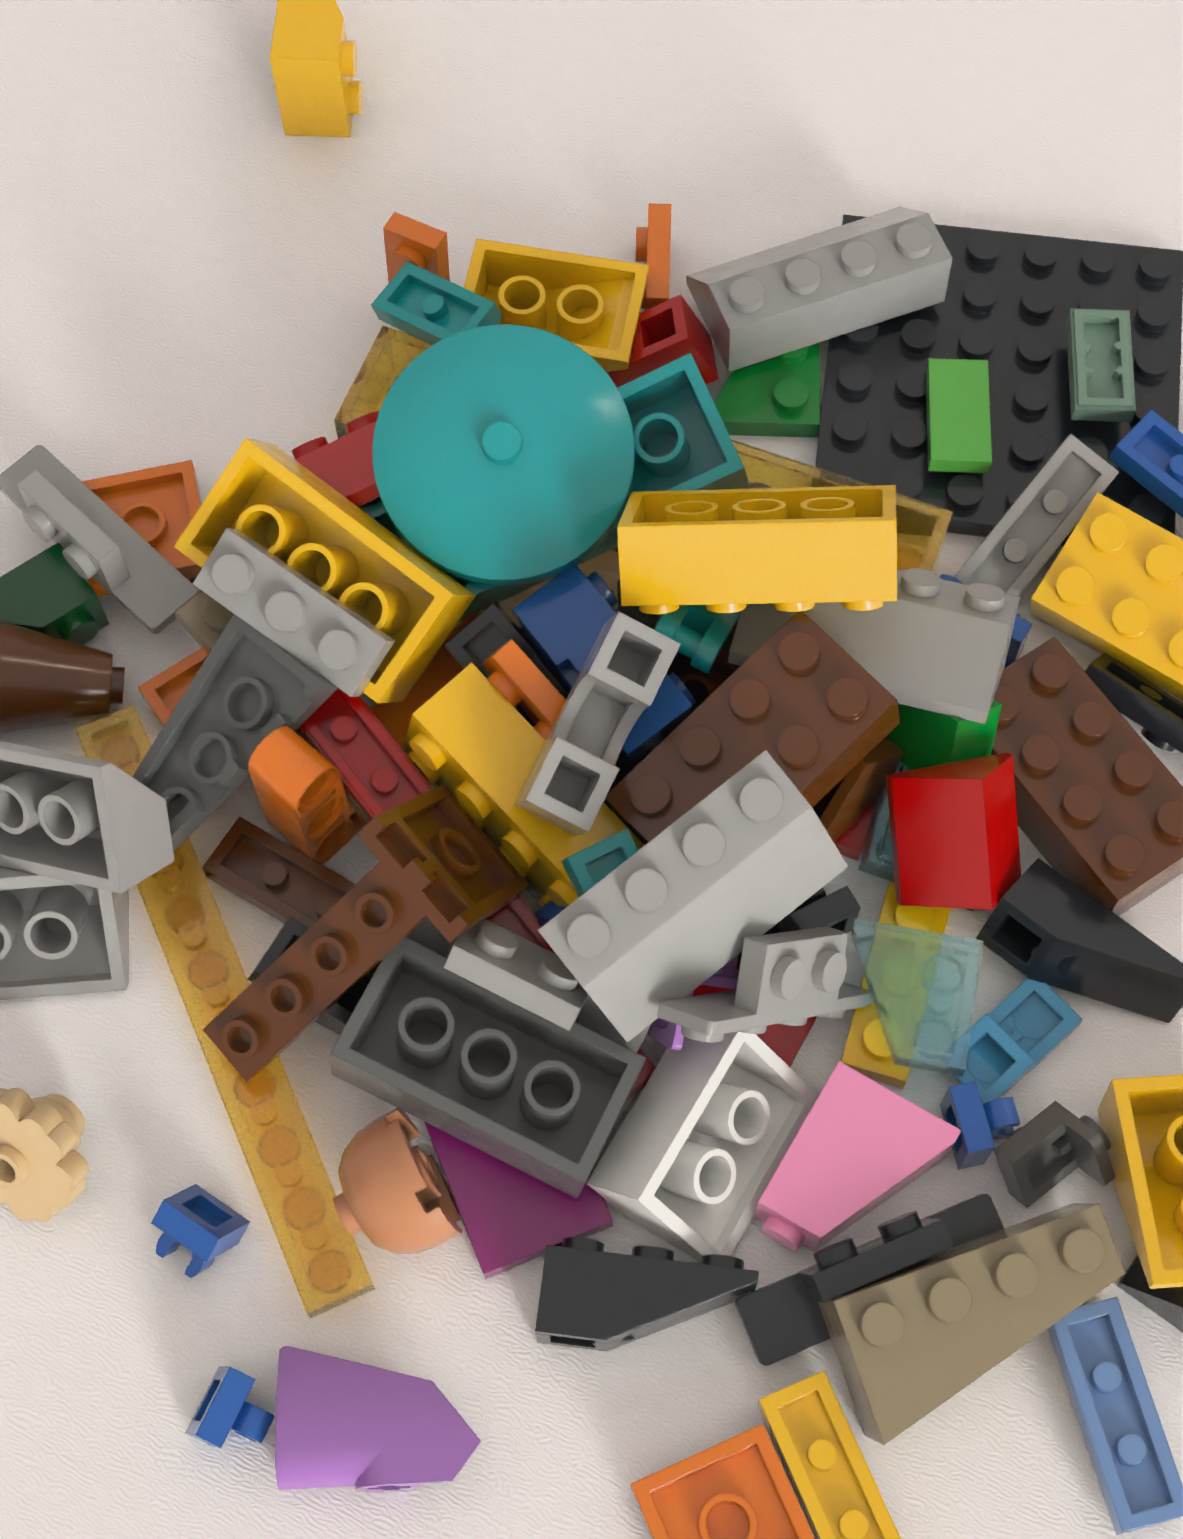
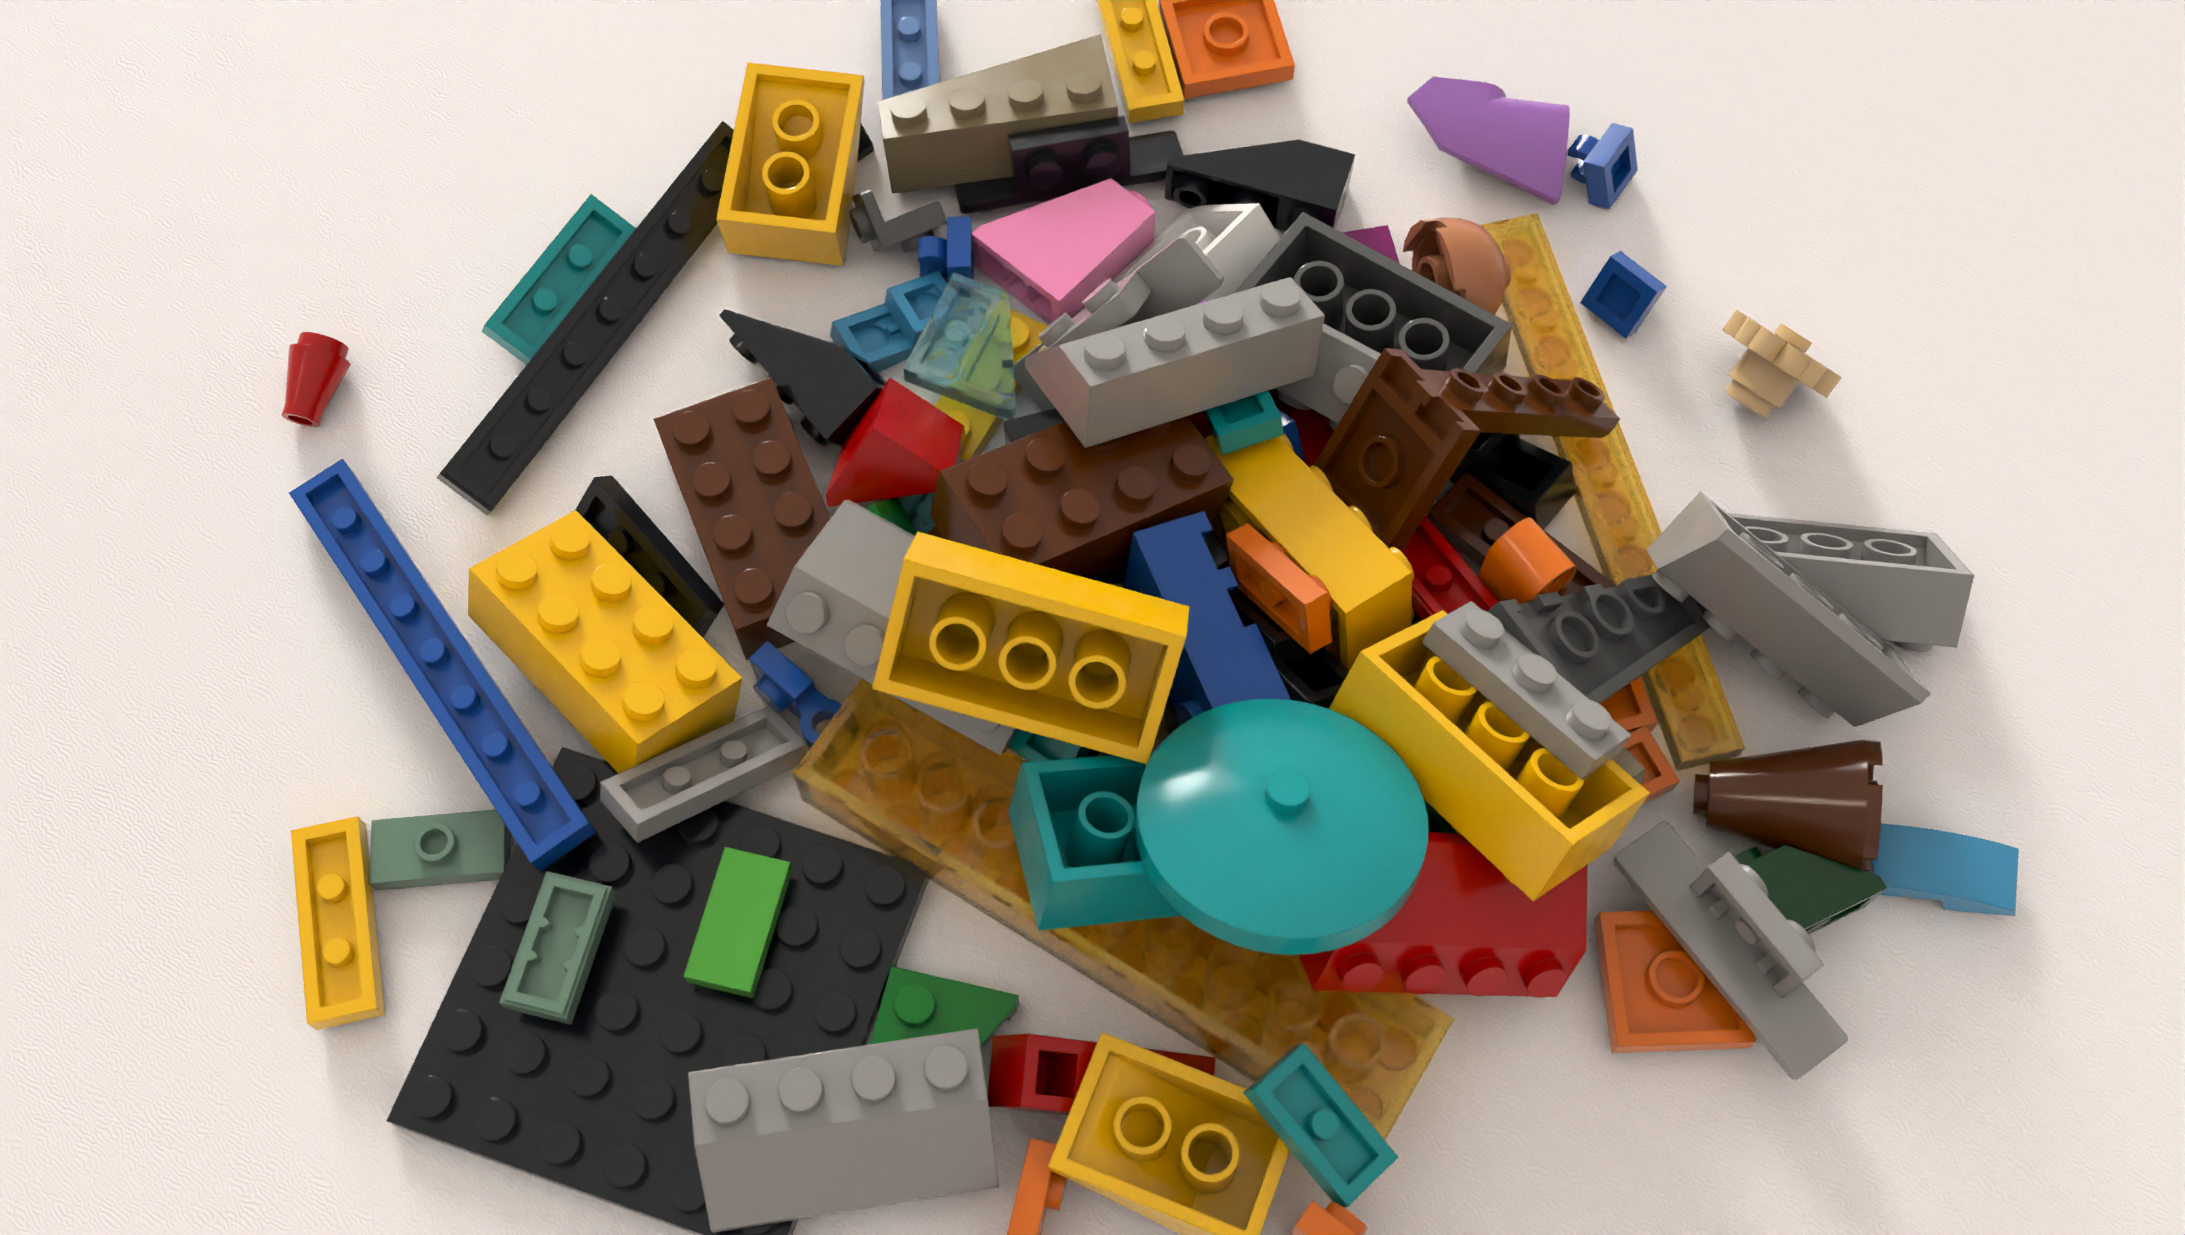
camera: 170 degrees left, 0 degrees up
light grey arch [514,612,681,836] -> none

